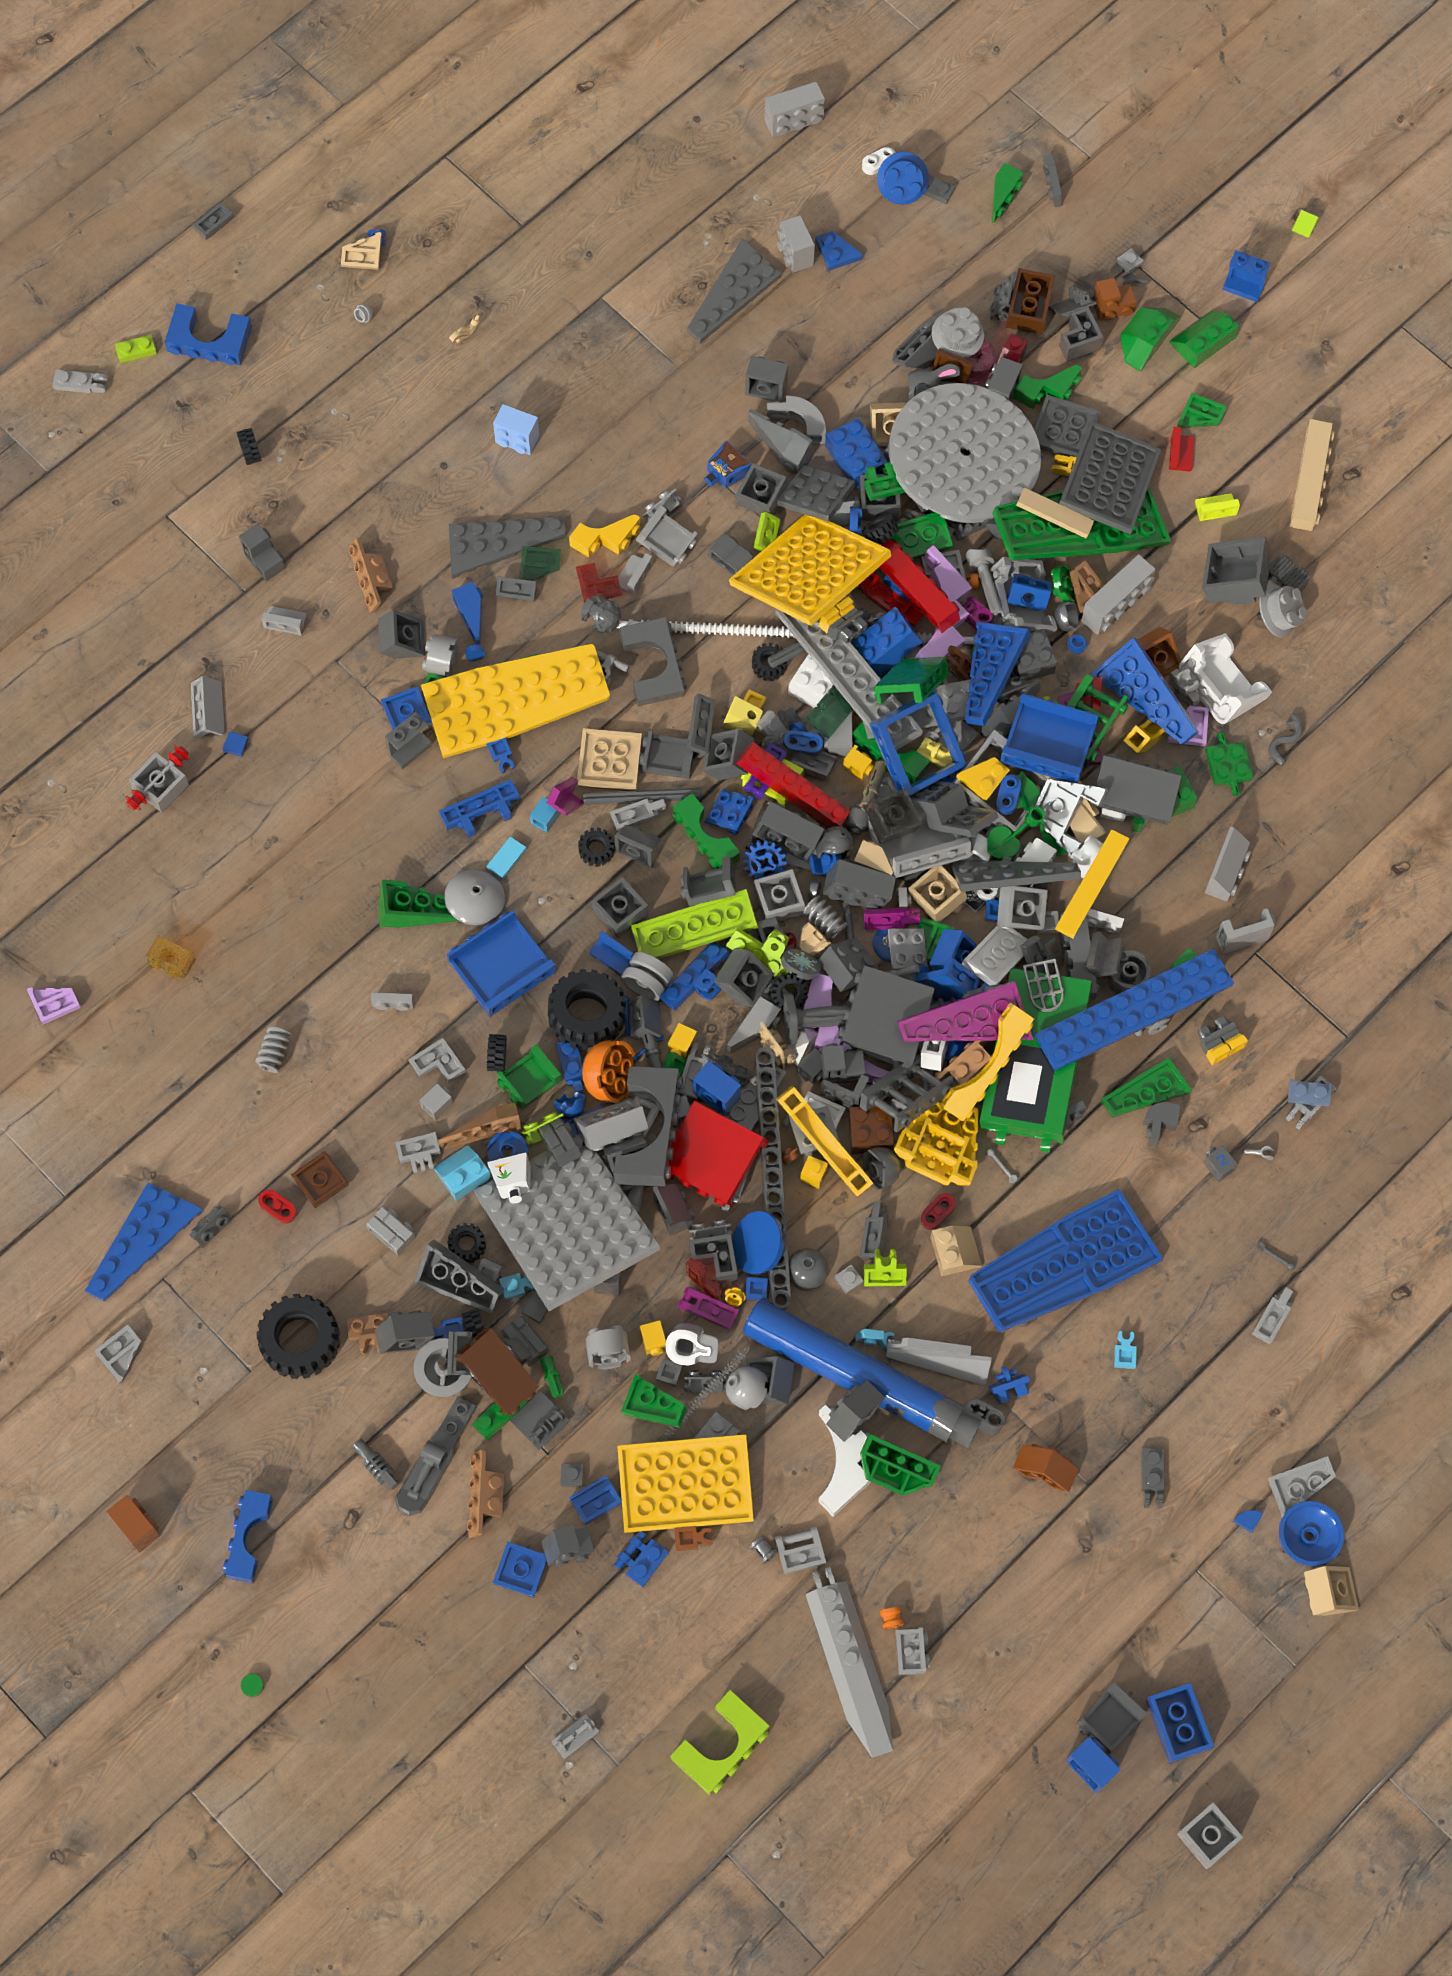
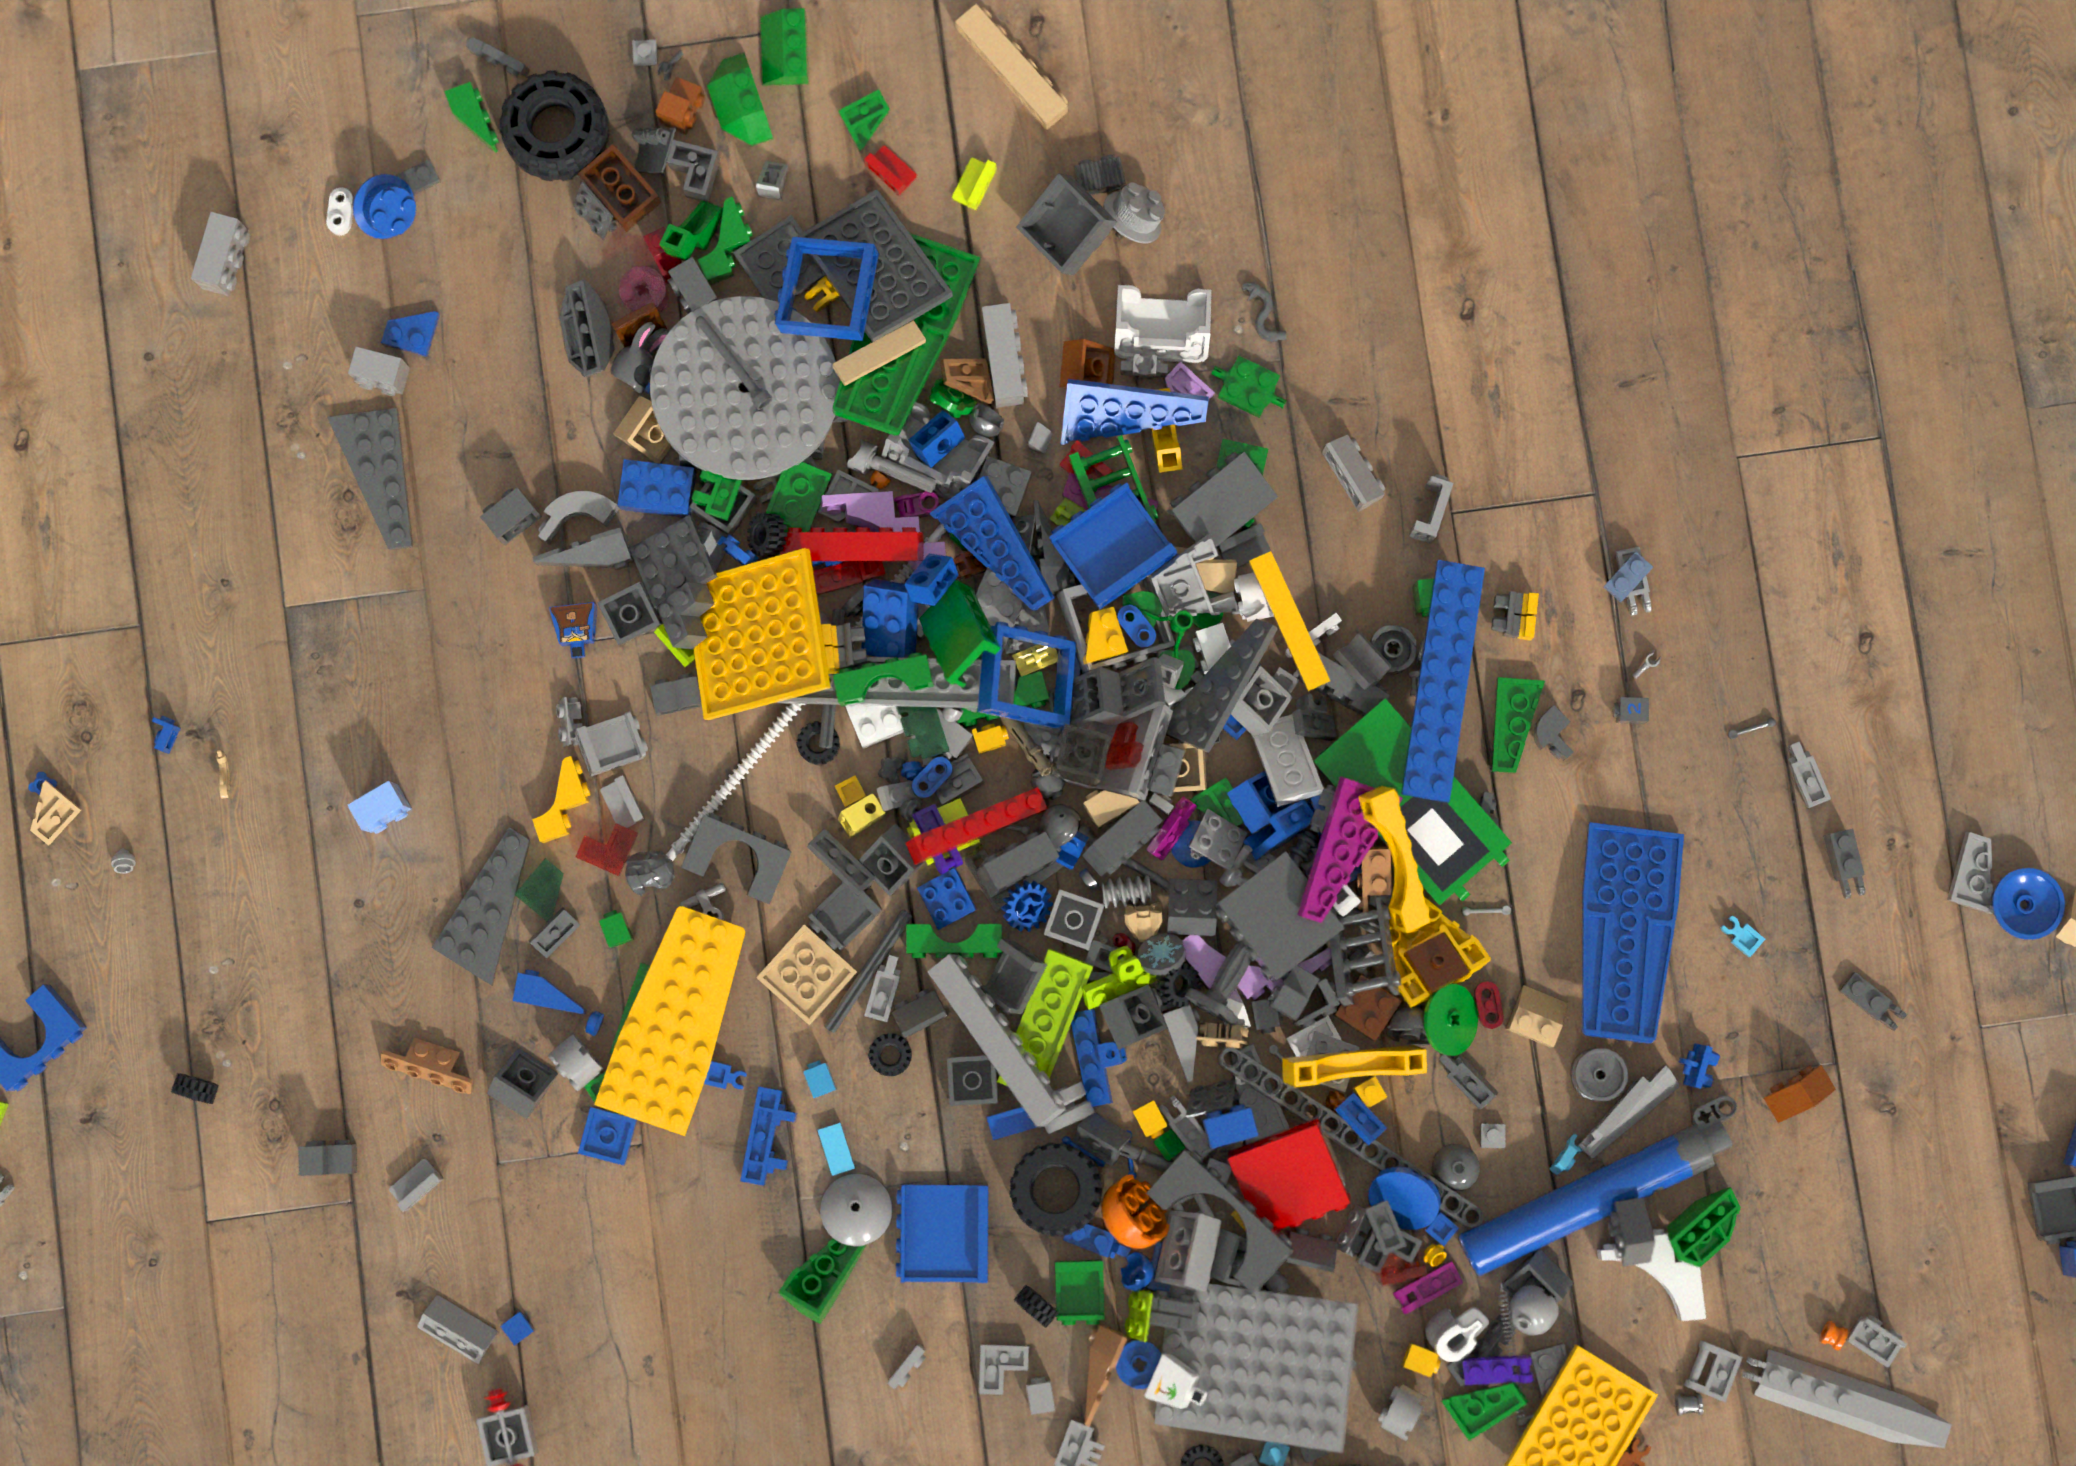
camera: 50 degrees left, 15 degrees up
dark grey panel [385,712,432,769] -> none
medium azure slope [433,1145,491,1201] -> none
magenta panel [546,777,584,815] -> none
lime plate [864,1249,907,1286] -> none
light grey piece [932,307,984,358] -> none
light grey window [1023,959,1064,1012] -> none
blue plate [1067,635,1087,654] -> none
blue tile [1233,1510,1263,1533] -> none
none -> blue bracket [152,715,181,754]
none -> black tyre [499,70,609,182]
none -> green brick [599,910,634,948]
none -> dark grey brick [657,582,714,649]
none -> green arch [659,200,723,261]
none -> dark grey piece [696,316,773,410]
none -> light grey slope [756,161,788,200]
none -> blue window [774,237,879,341]
none -> green arch [833,653,934,707]
none -> blue brick [904,553,959,606]
none -> light grey brick [928,954,1066,1127]
none -> light grey hinge [942,707,964,722]
none -> light grey slope [1028,422,1053,453]
none -> clear red plate [1102,722,1144,770]
none -> dark grey brick [1148,743,1186,797]
none -> light grey slope [1159,654,1184,689]
none -> dark grey panel [1217,523,1271,568]
none -> blue panel [1335,1093,1387,1145]
none -> dark grey plate [1364,1200,1406,1255]
none -> reddish brown plate [1404,932,1470,994]
none -> green piece [1424,984,1478,1056]
none -> dark purple plate [1463,1355,1533,1385]
none -> flat silver wheel [1570,1049,1628,1101]
none -> dark grey hinge [1823,829,1865,899]

